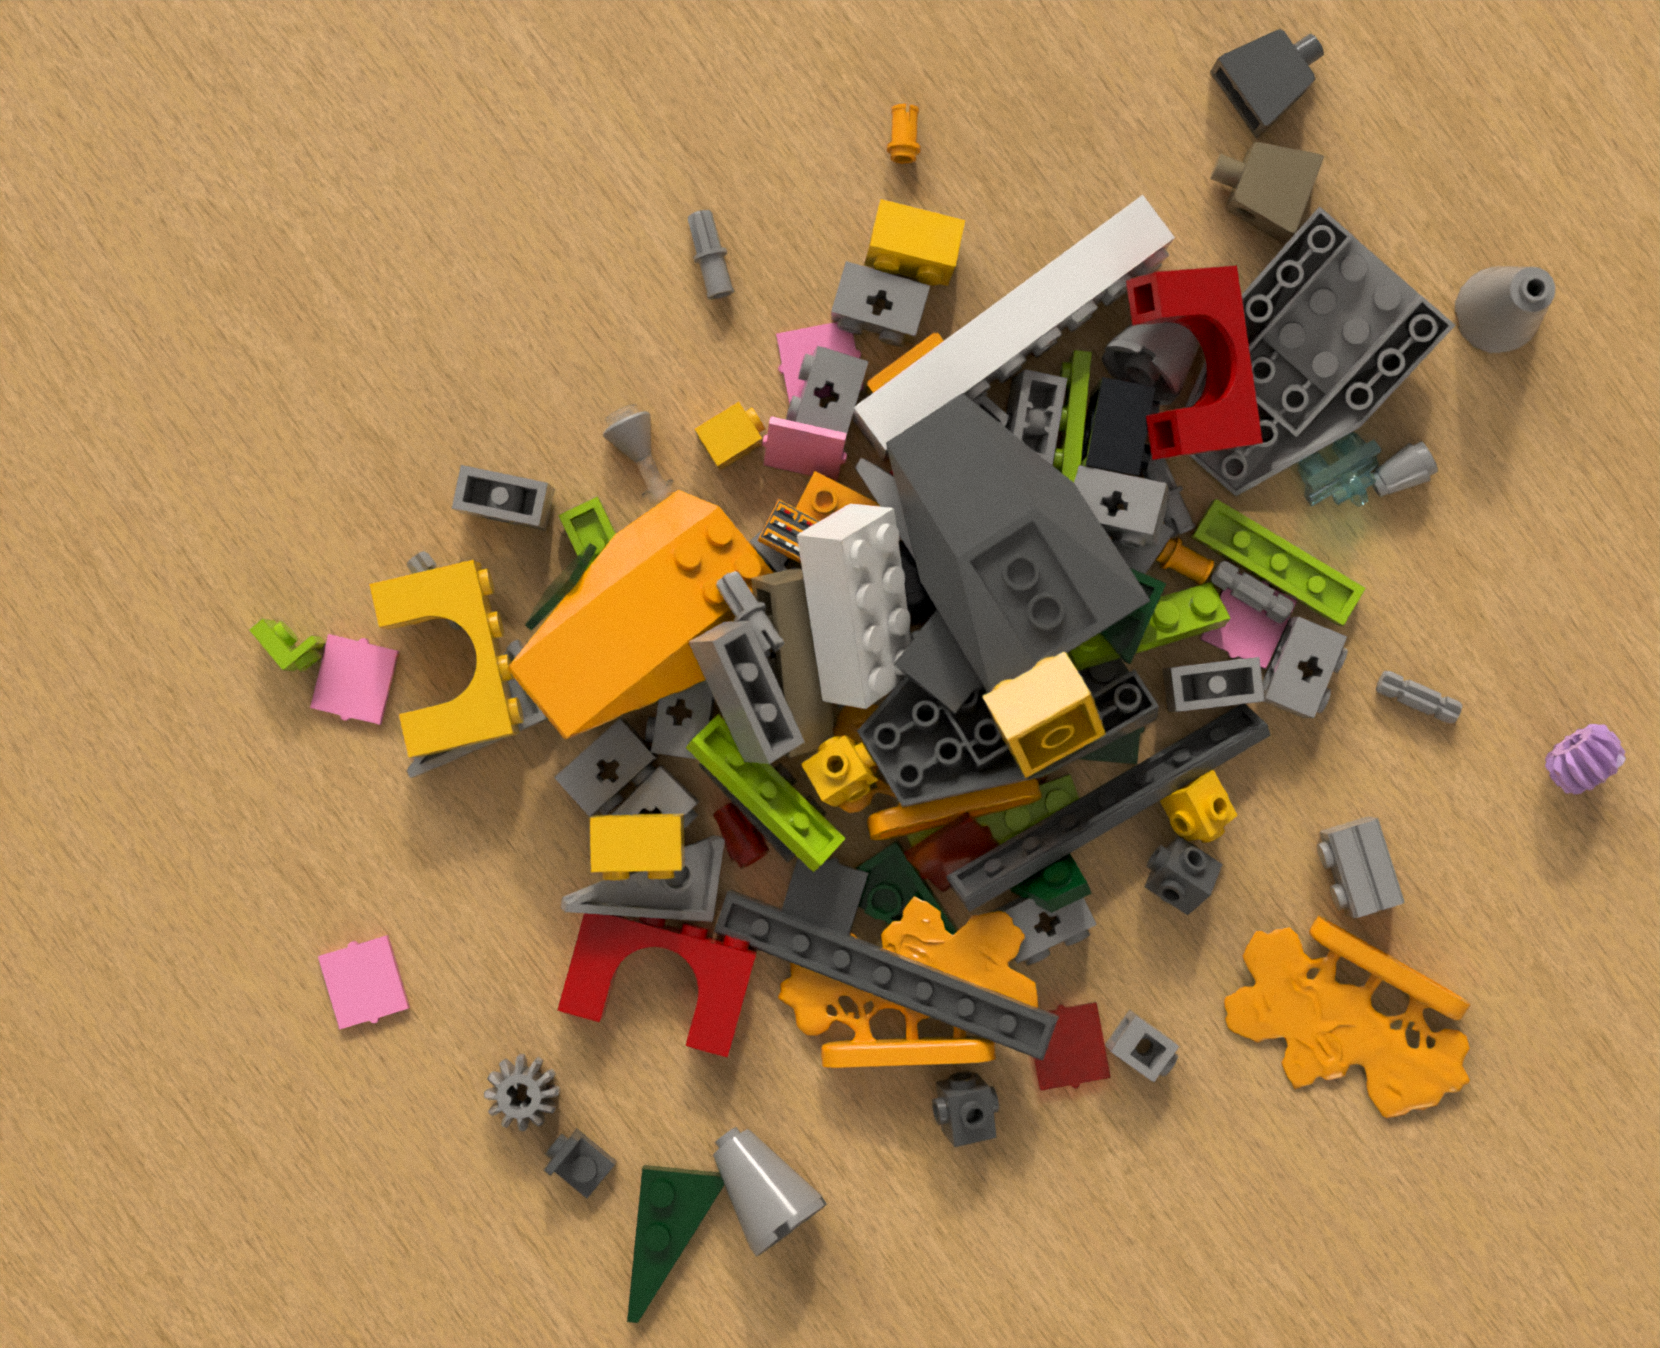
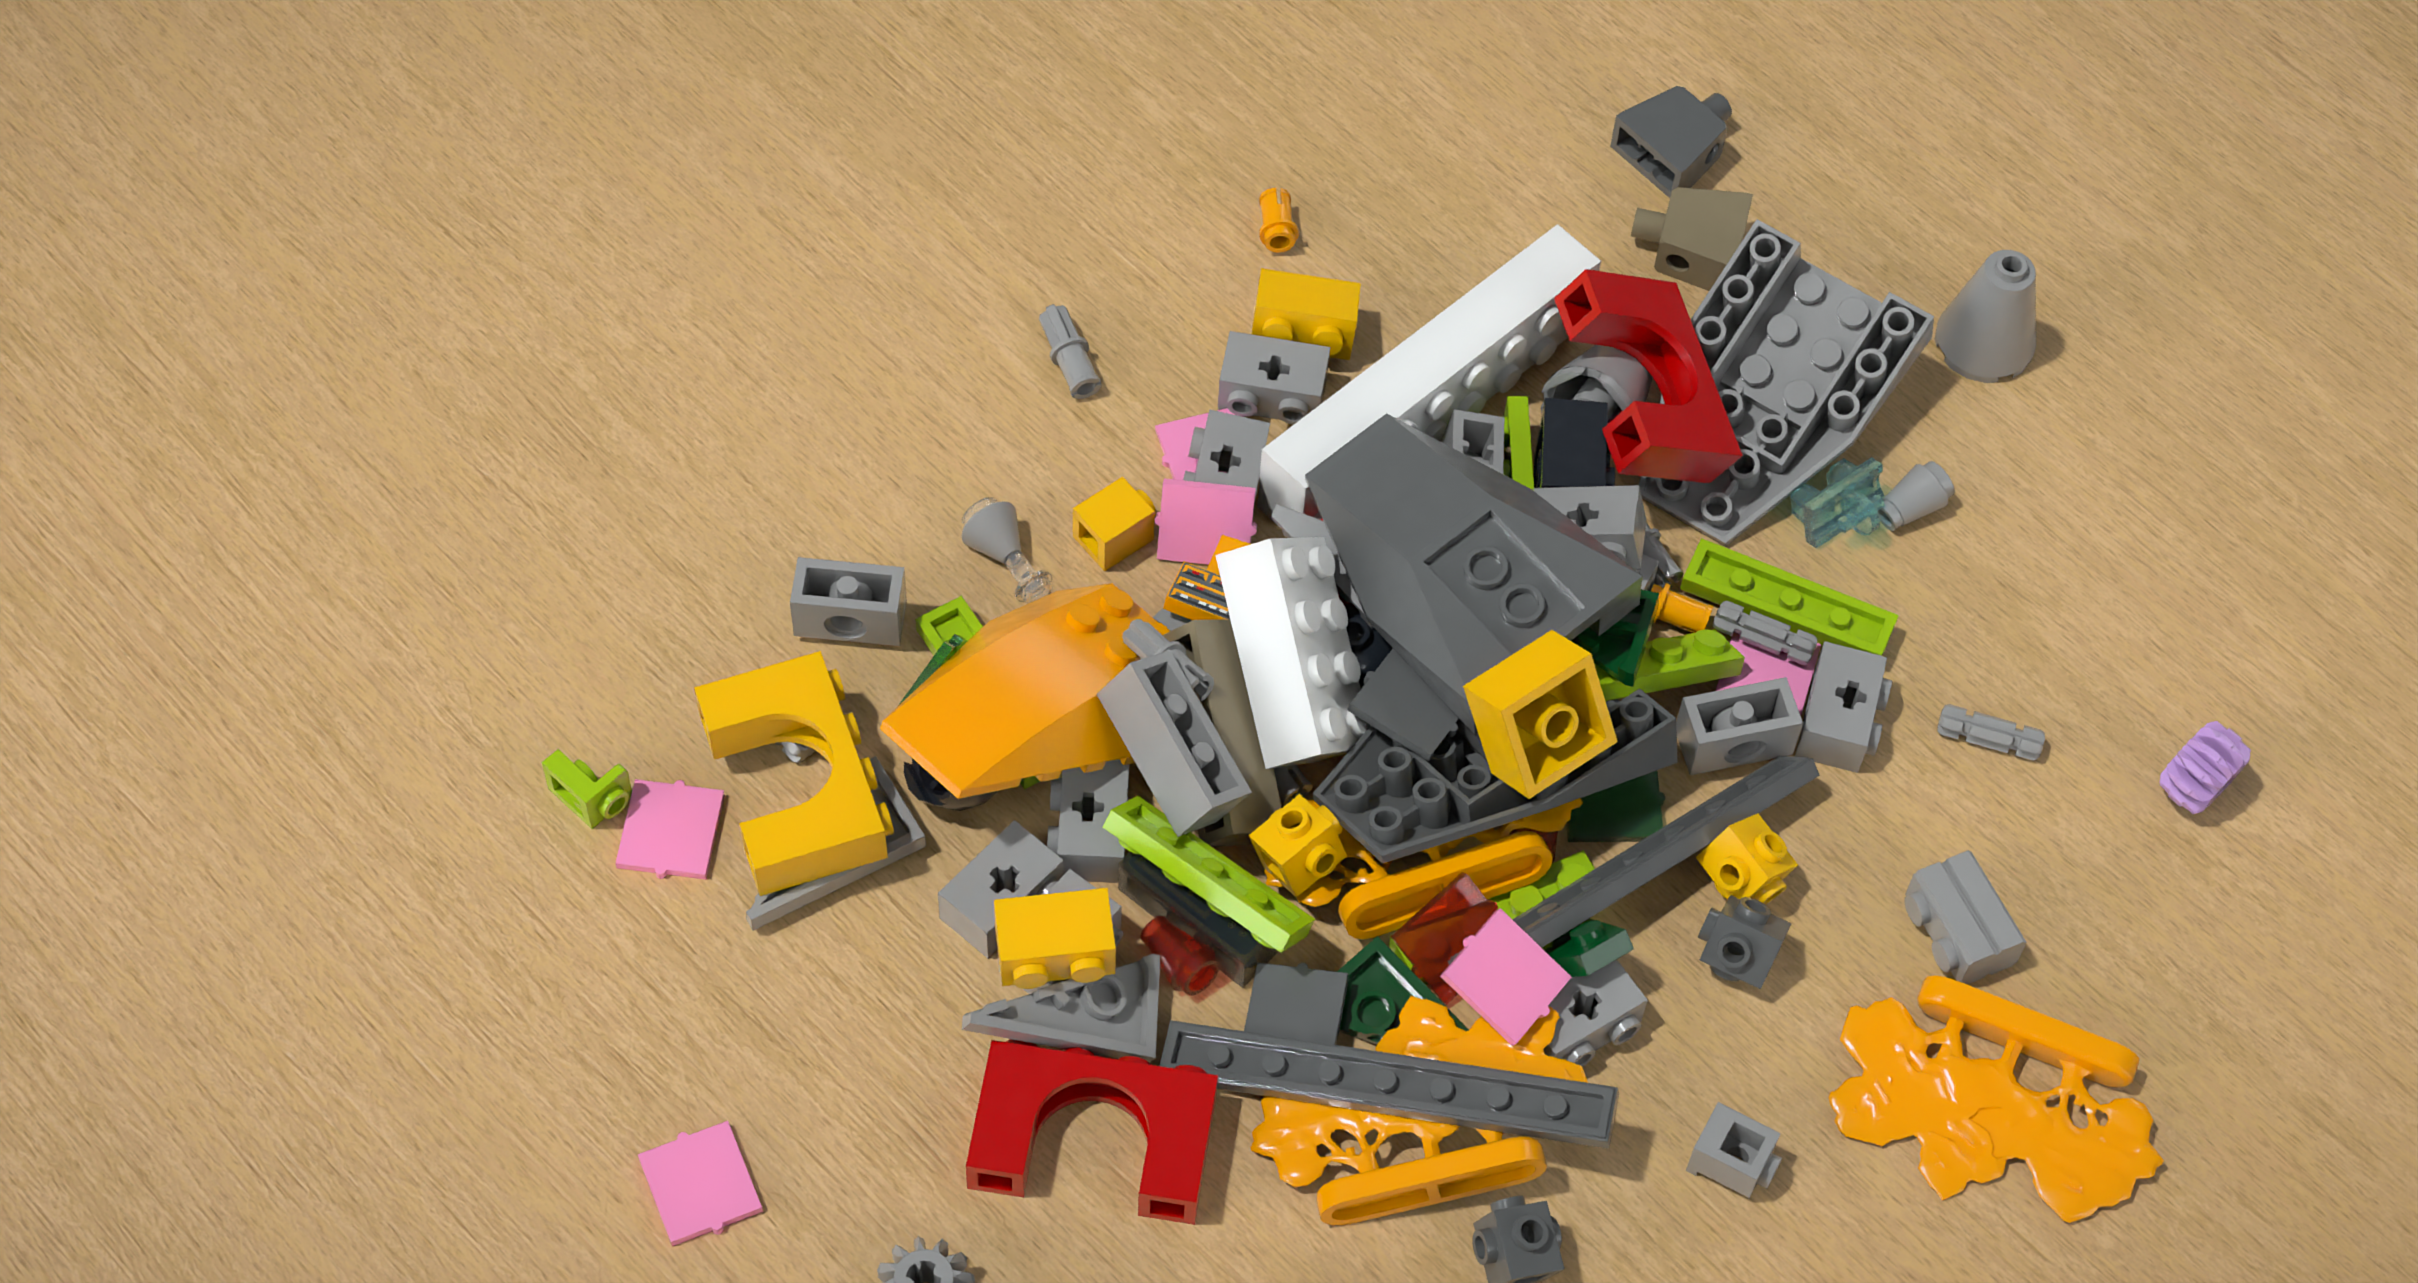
camera: 10 degrees left, 30 degrees down
clear red piece [1033,1001,1111,1091] -> none
none -> bright pink piece [1440,908,1572,1046]

